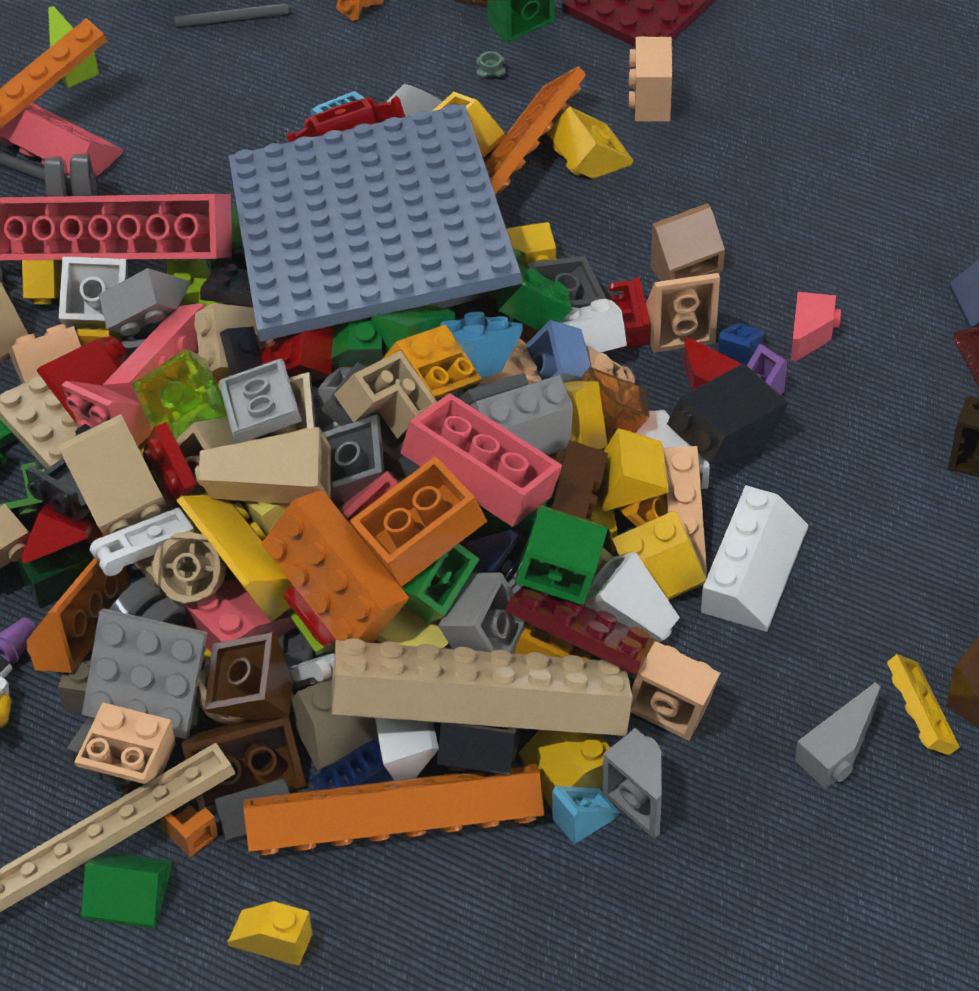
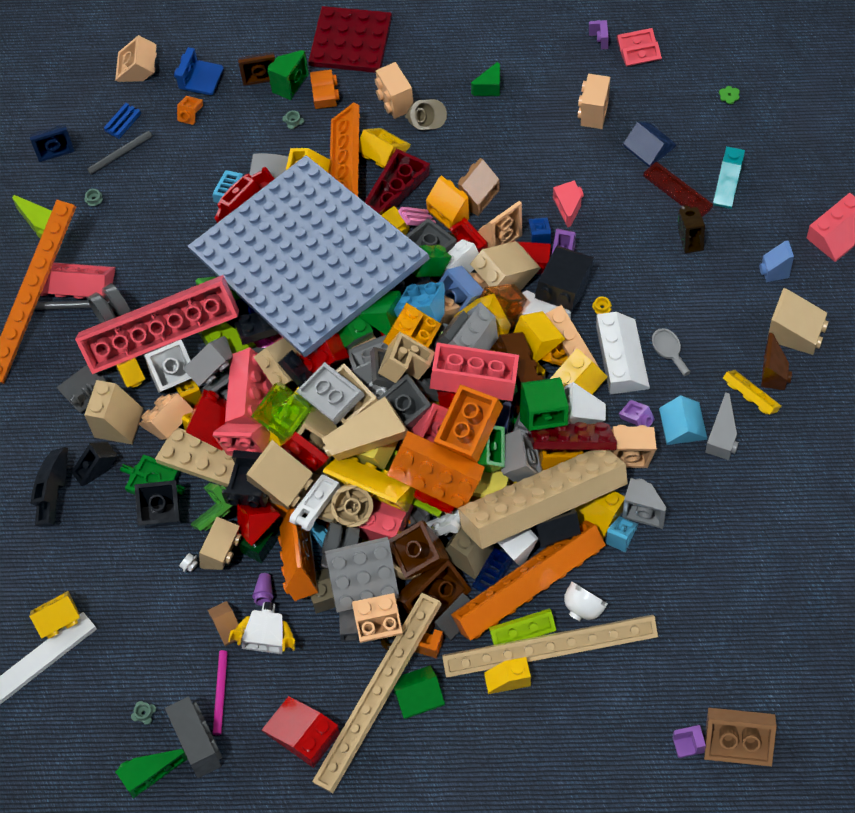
camera: 25 degrees left, 10 degrees up
none -> sand green plate [84,189,103,206]
none -> orange brick [310,69,340,109]
none -> dark red wedge [364,148,430,215]
none -> bright pink tile [398,207,436,226]
none -> dark tan piece [405,99,447,130]
none -> light orange slope [426,175,469,229]
none -> tan plate [442,615,658,678]
none -> tan slope [470,241,541,296]
none -> green slope [471,62,500,96]
none -> lime plate [489,608,556,645]
none -> white cylinder [564,582,608,622]
none -> light nougat brick [578,74,610,129]
none -> yellow plate [592,296,612,314]
none -> medium lavender bracket [619,400,655,427]
none -> light grey piece [652,328,690,376]
none -> medium azure slope [659,395,707,445]

